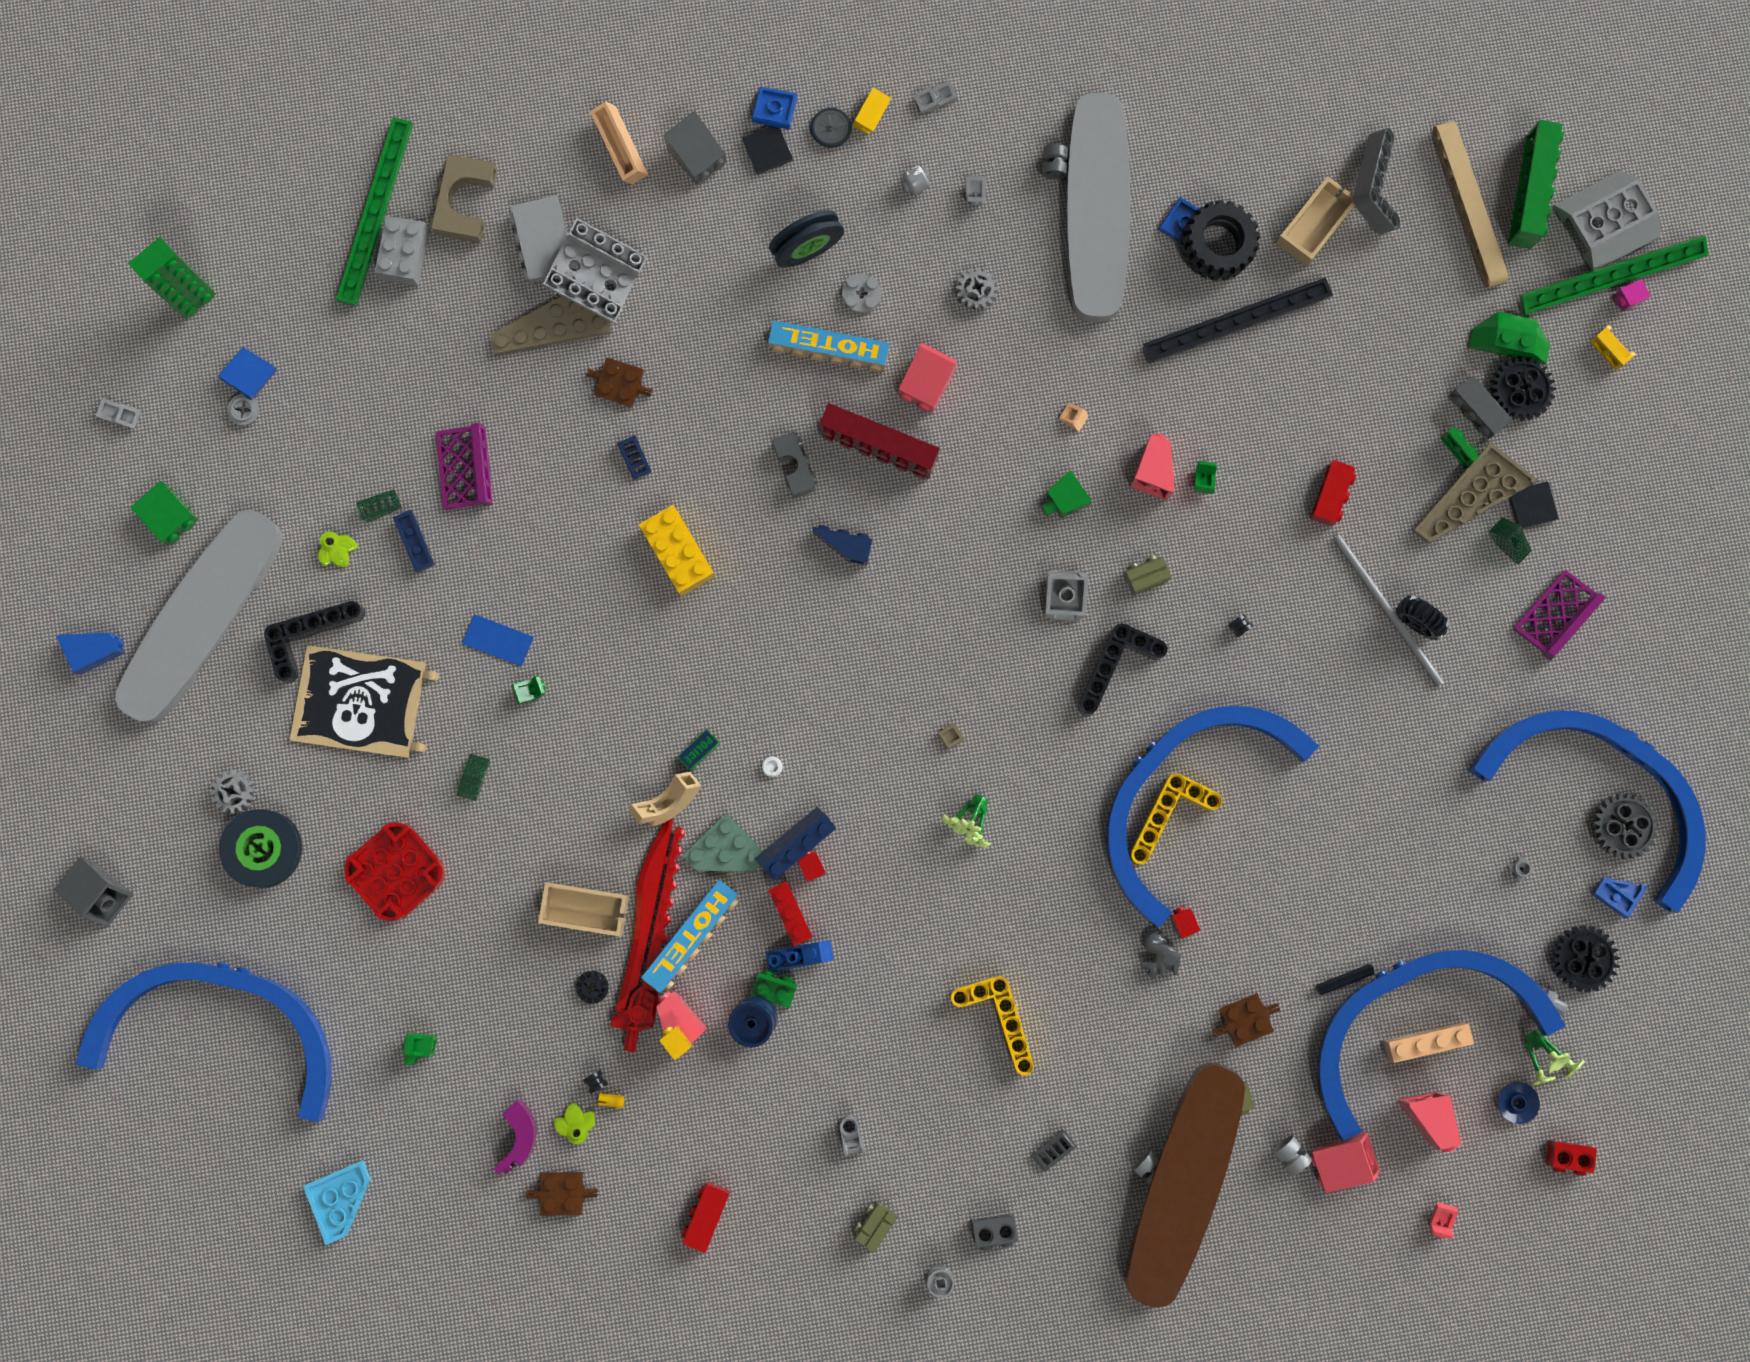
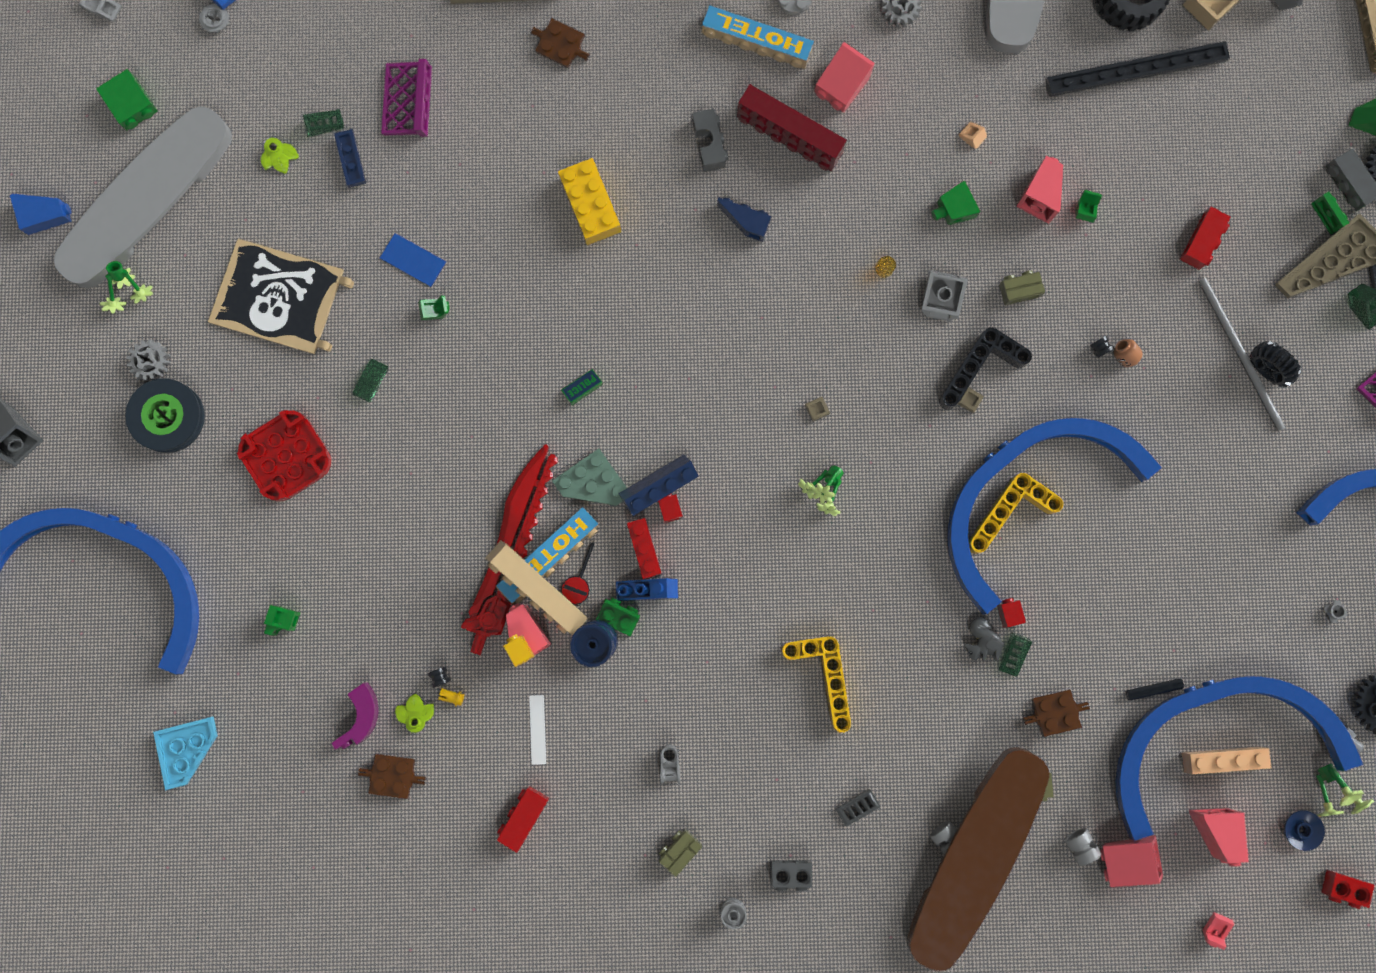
camera: 10 degrees right, 0 degrees up
black beam [264,601,366,683] -> none
tan piece [538,882,630,936] -> none
black gear [575,971,609,1004] -> none
dark blue slope [617,435,652,480] -> none
tan arch [628,772,701,827] -> none
white tile [762,756,783,777] -> none
none -> plant [100,261,153,314]
none -> tan brick [485,541,588,635]
none -> white sticker [529,695,546,765]
none -> piece [561,542,594,605]
none -> clear yellow wheel [875,256,896,278]
none -> dark tan tile [958,387,984,413]
none -> clear green slope [999,632,1032,677]
none -> nougat head [1113,339,1143,367]

